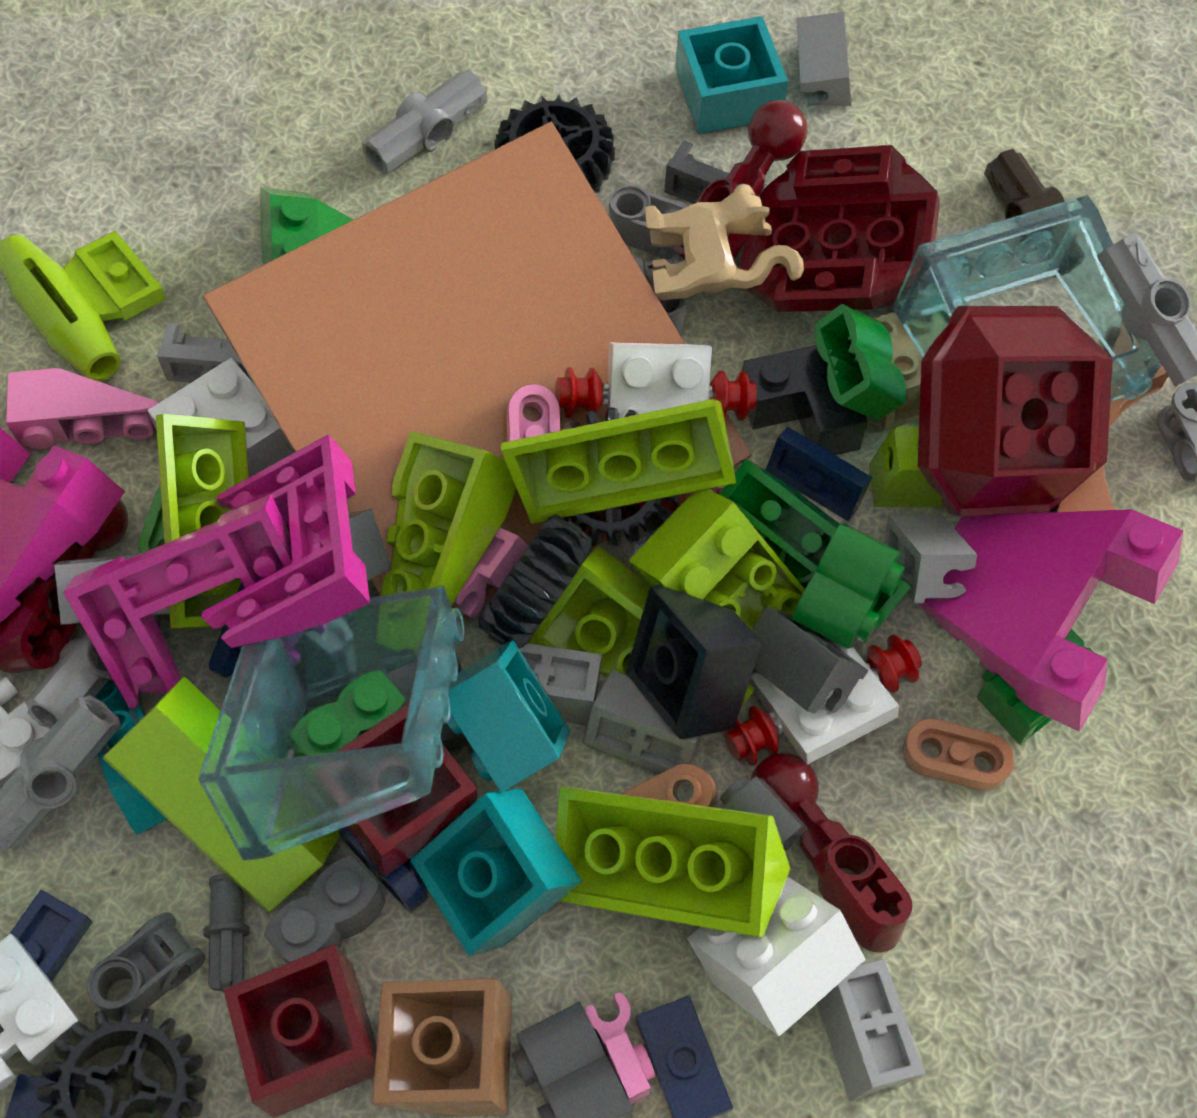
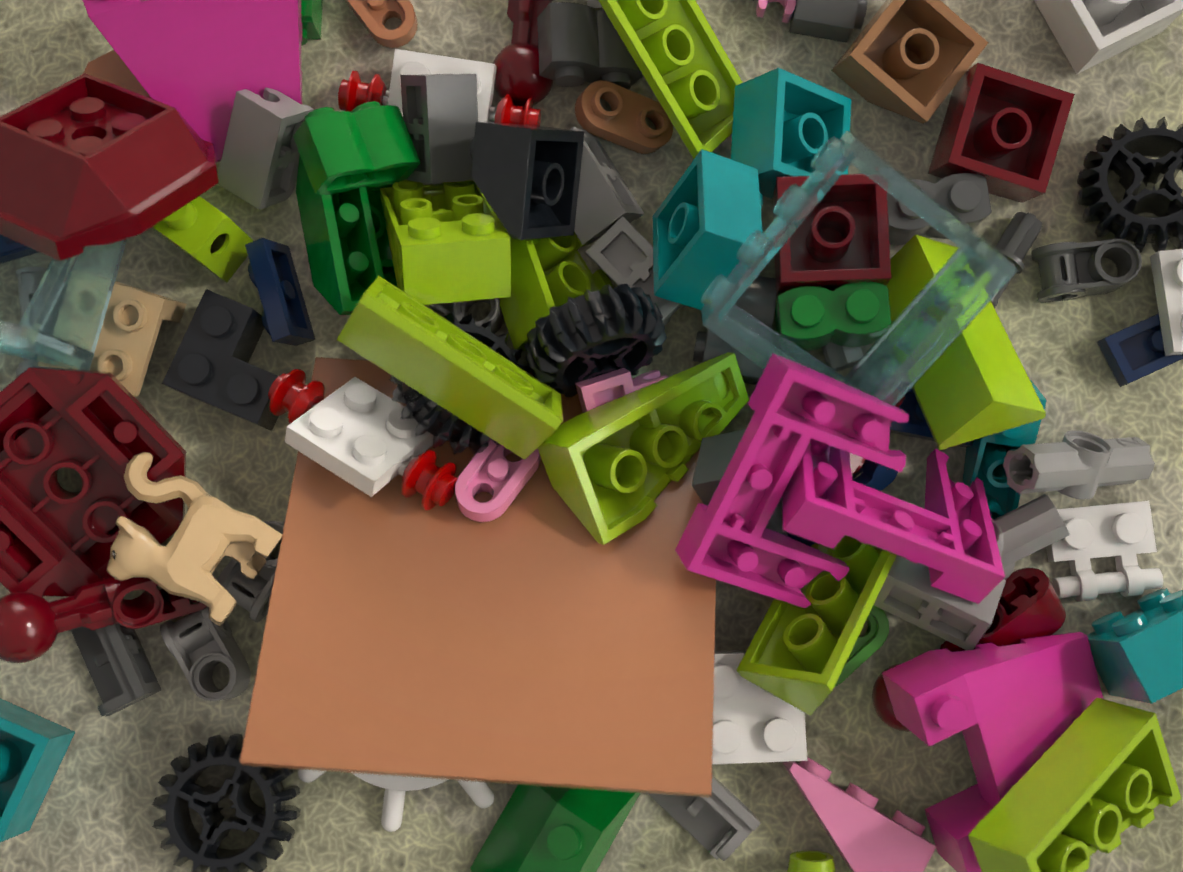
camera: 140 degrees left, 20 degrees up
green brick [814,304,906,420] -> none

